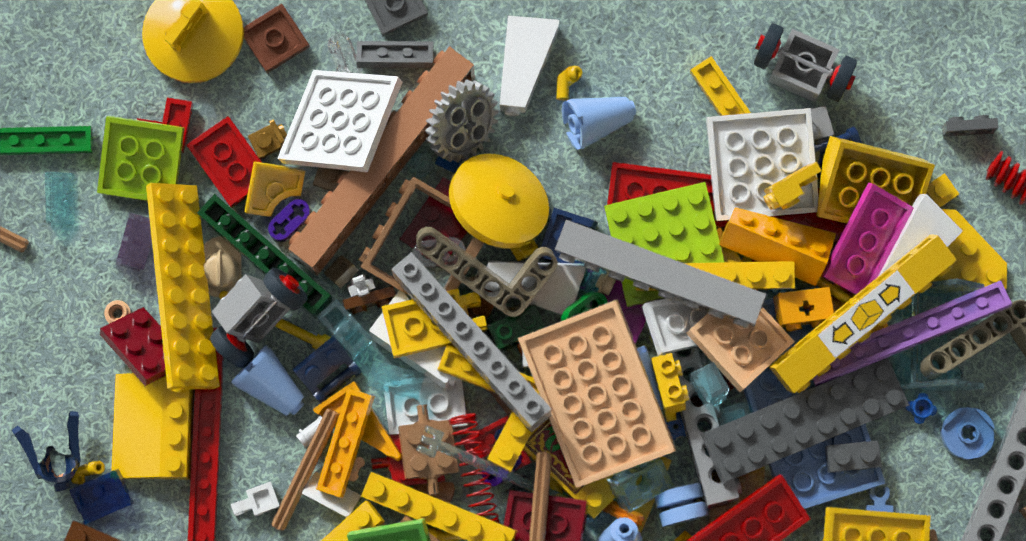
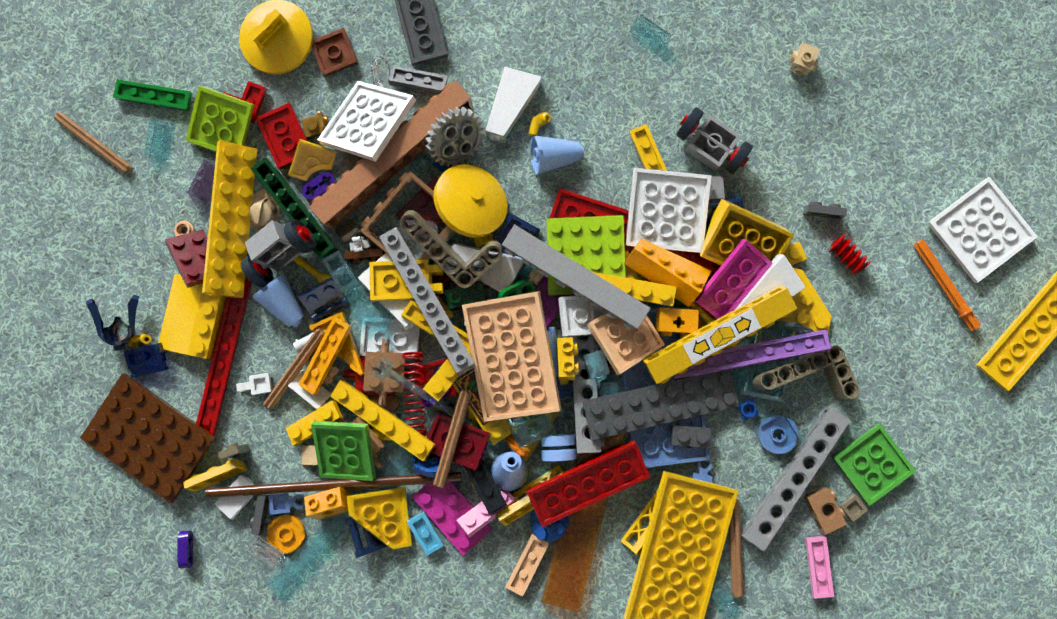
camera: 15 degrees right, 5 degrees up
yellow plate [763,162,822,210] -> none

